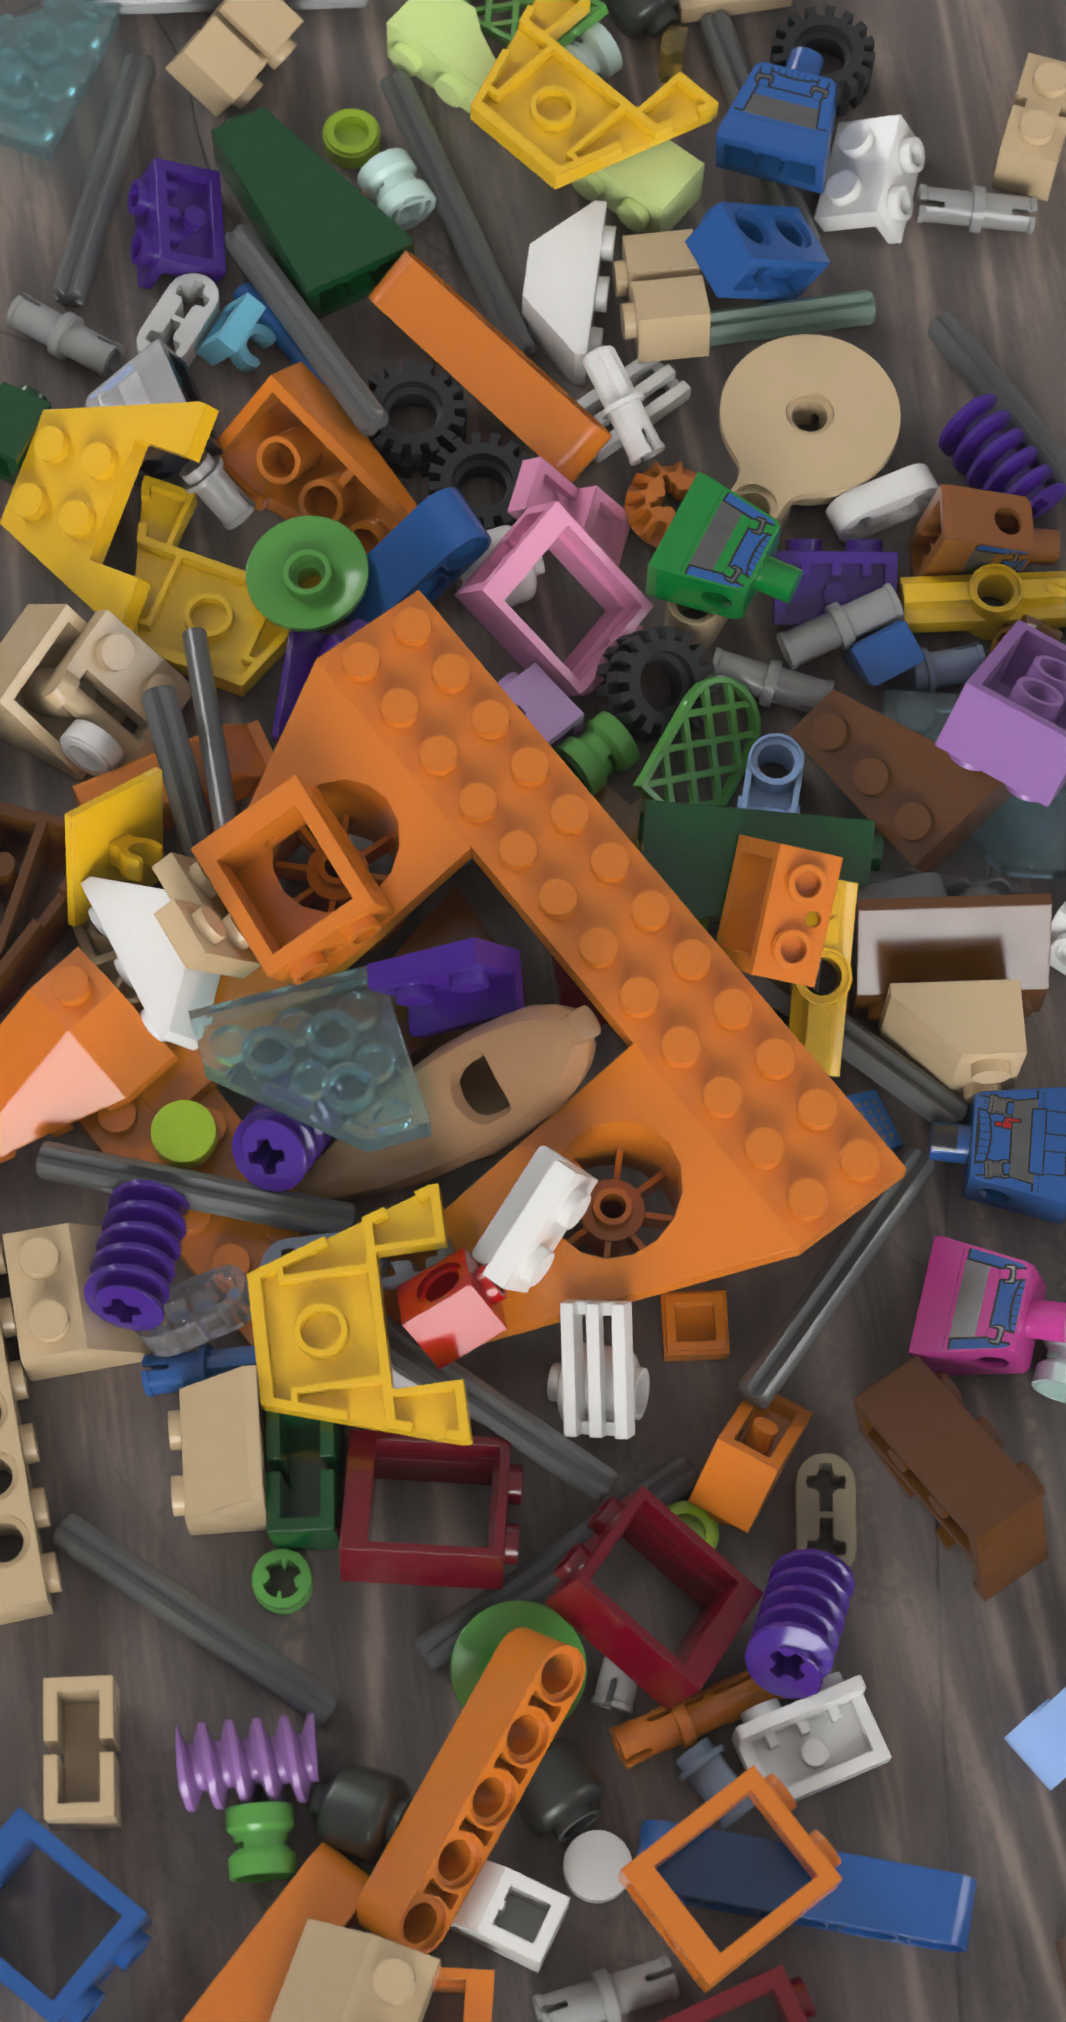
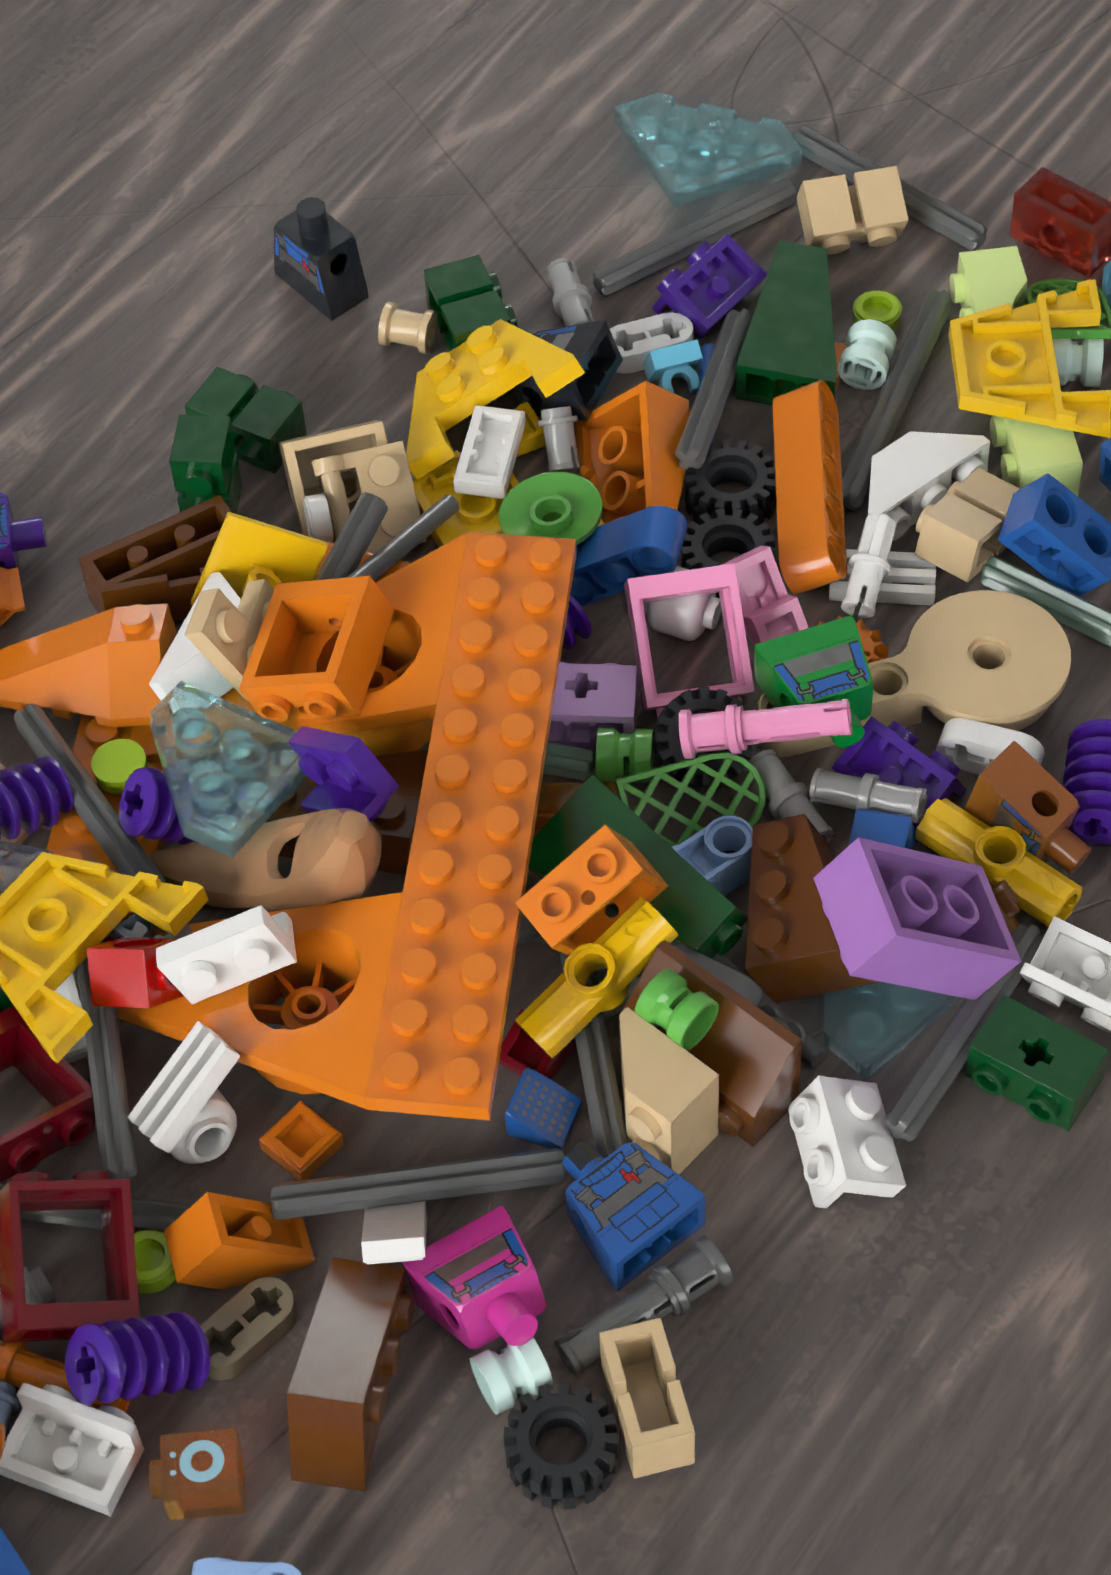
camera: 50 degrees right, 15 degrees down
none -> clear orange brick [149,1428,246,1521]
none -> white tile [361,1201,427,1264]
none -> white plate [453,405,526,499]
none -> bright green wheel [635,968,719,1051]
none -> bright pink pin [679,699,852,759]

